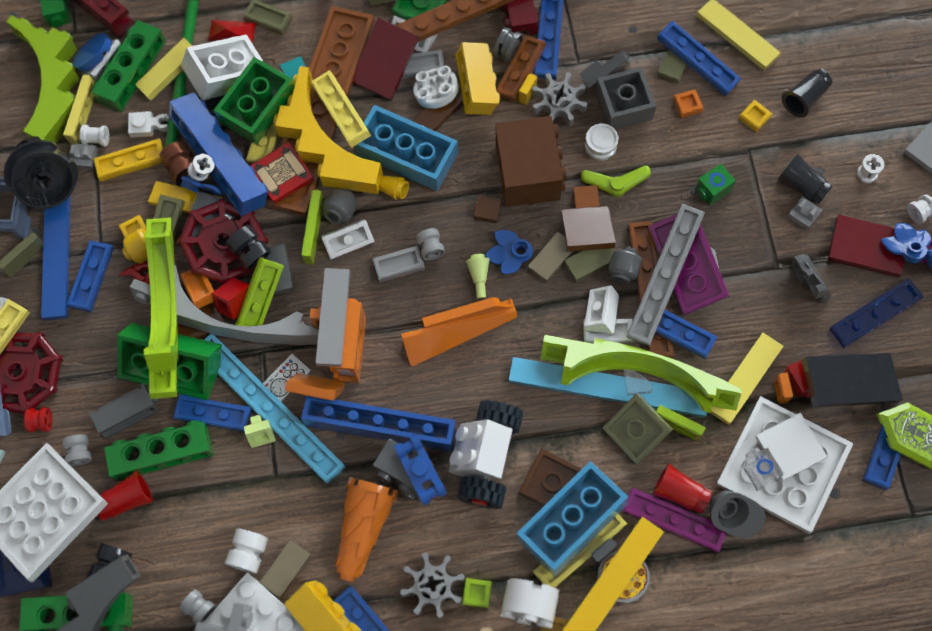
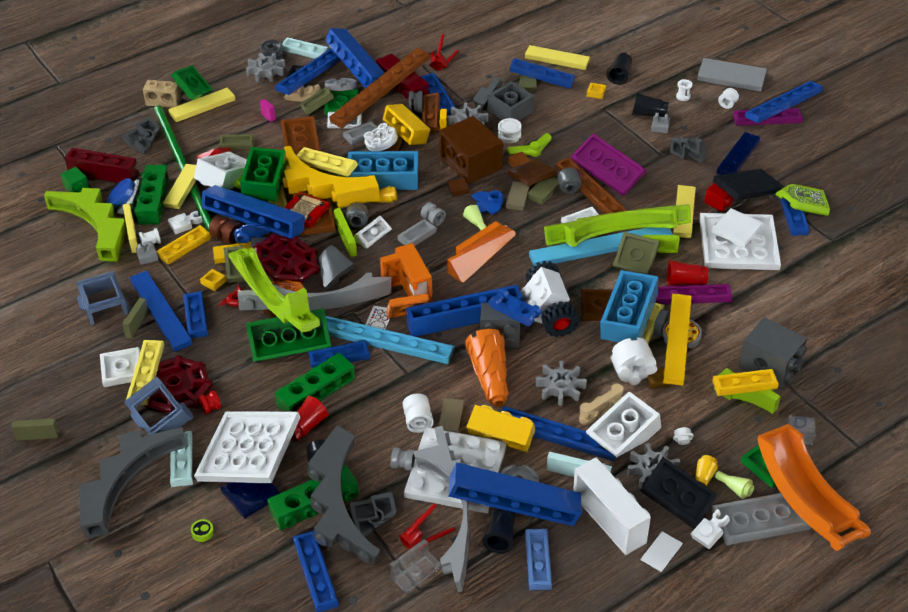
camera: 30 degrees left, 25 degrees down
black piece [3,136,78,209] -> none
light grey wheel [62,434,92,466] -> none
dark grey window [89,384,160,439] -> none
yellow head [122,228,148,263] -> none
white bush [188,154,214,182] -> none
red brick [212,278,249,320] -> none
black wheel [225,225,271,271] -> none
lime tile [235,257,284,326] -> none
yellowish green tile [244,415,276,448] -> none
light grey tile [316,268,350,367] -> none
dark red tile [353,18,420,100] -> none
lime tile [462,578,492,609] -> none
white slope [584,285,619,334] -> none
clear tile [624,369,653,396] -> none
light grey tile [626,204,705,347] -> none
blue tile [655,310,717,359] -> none
orange tile [673,89,703,118] -> none
green brick [695,164,736,205] -> none
dark grey piece [710,491,765,539] -> none
clear brick [741,447,784,491] -> none
orange tile [773,372,793,404] -> none
dark red tile [827,214,904,278] -> none
blue plate [881,223,931,263] -> none

